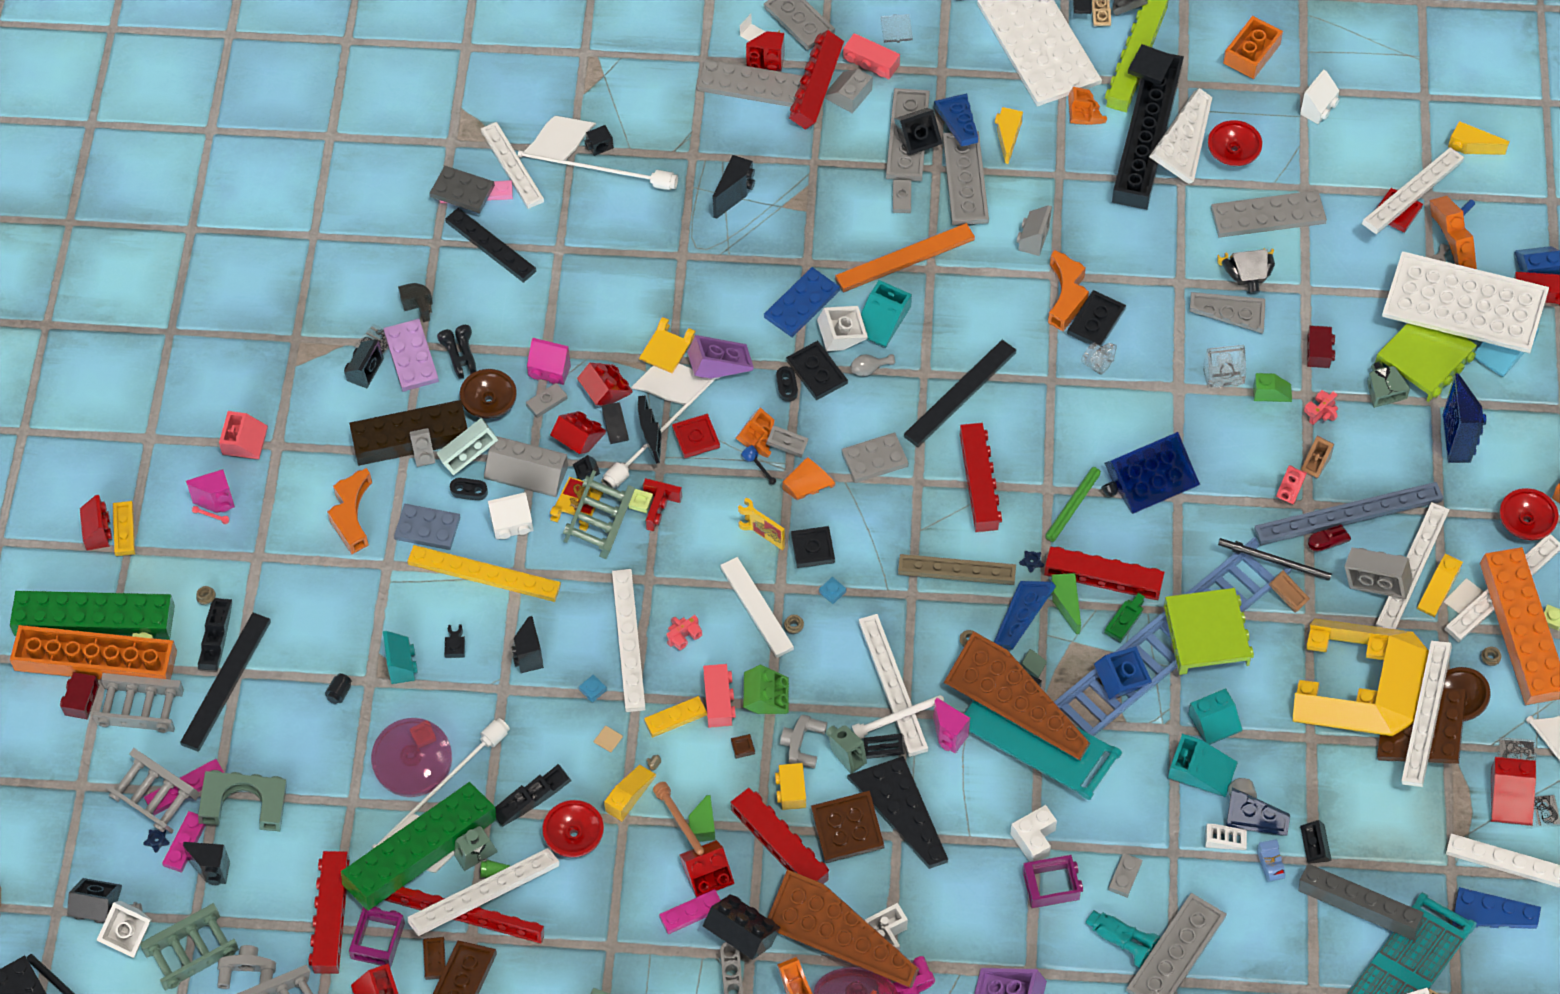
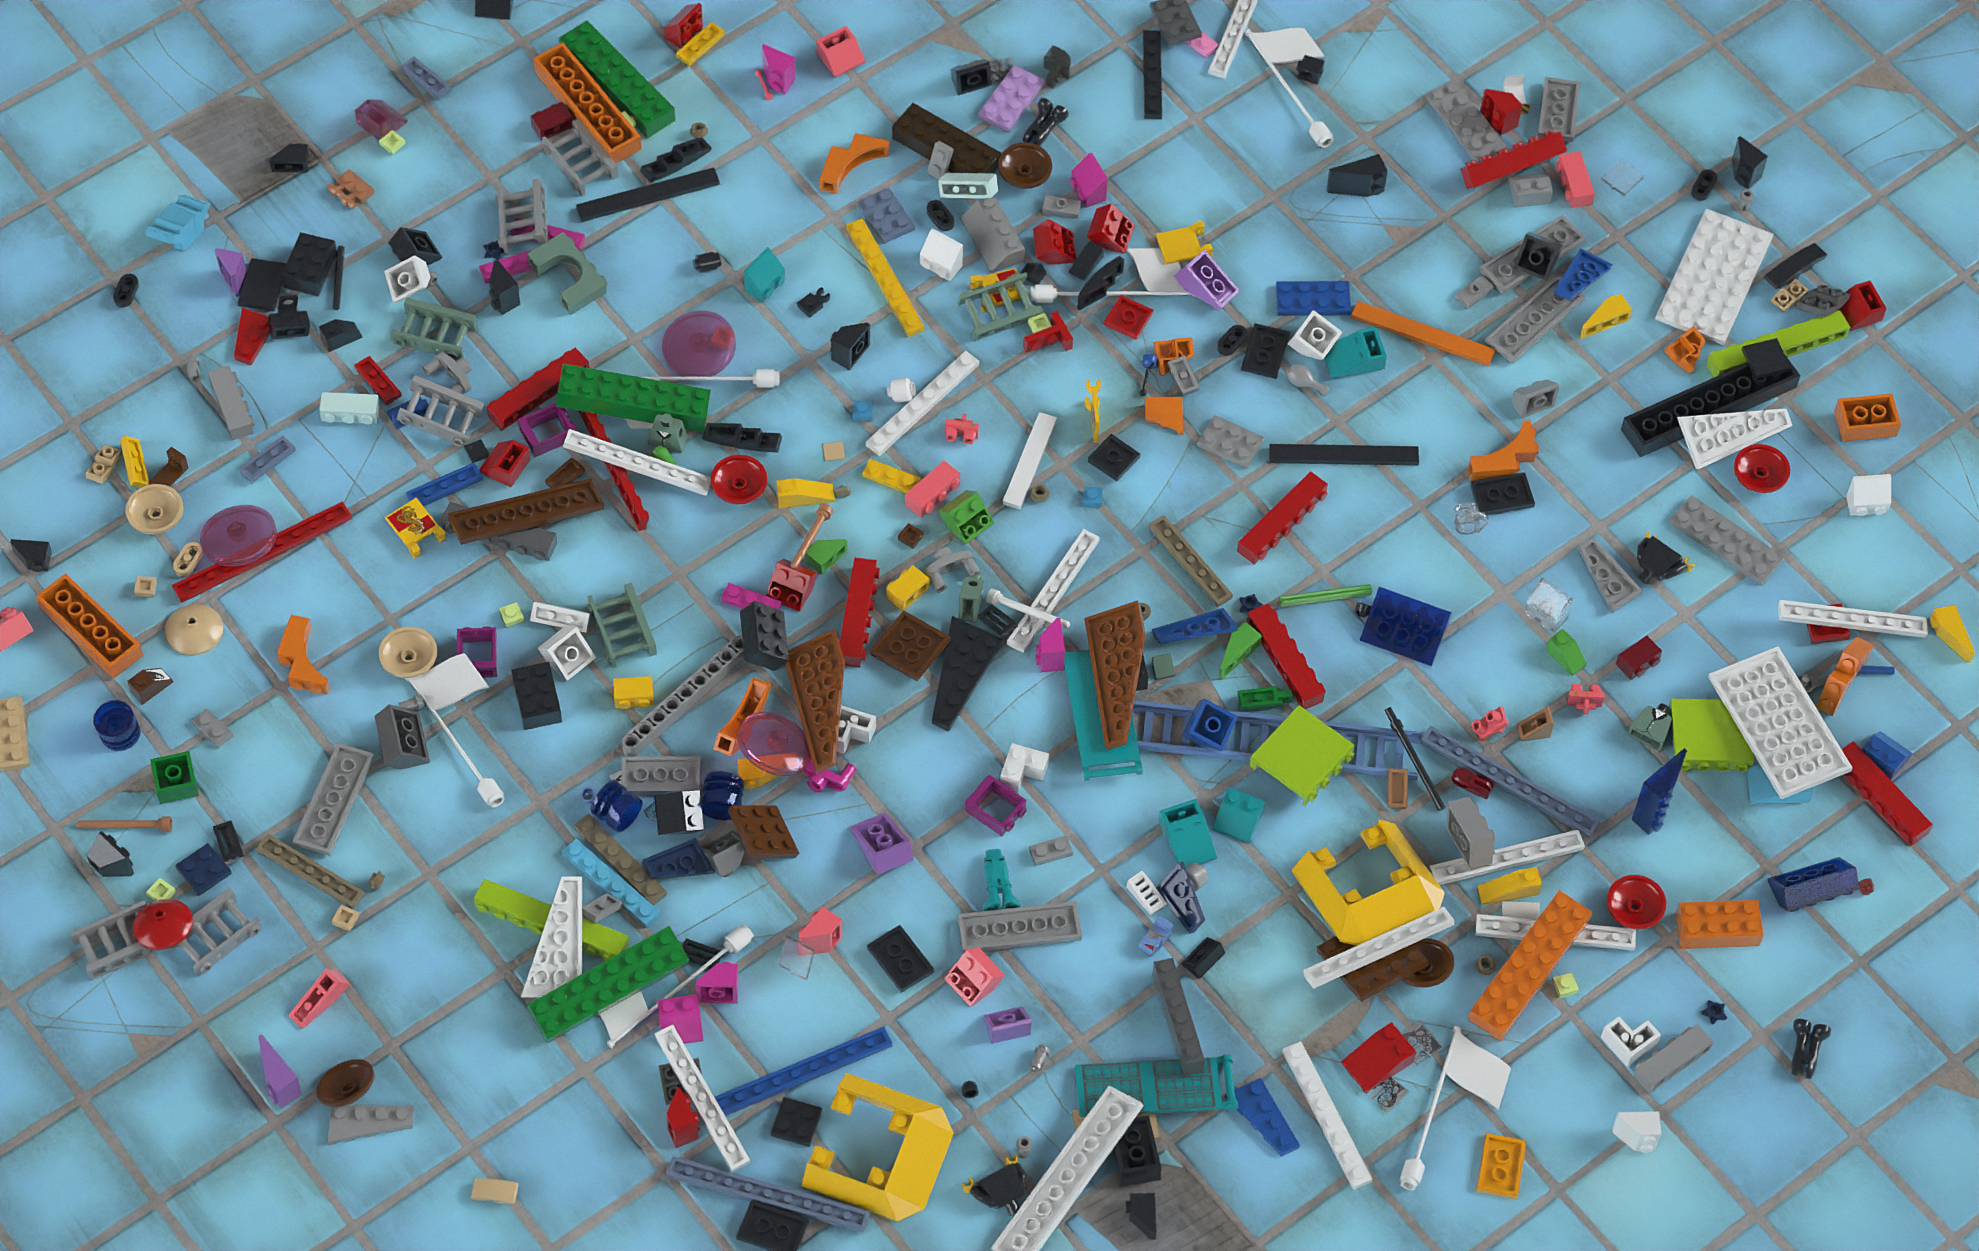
camera: 45 degrees right, 0 degrees up
none -> white head [887,378,916,403]

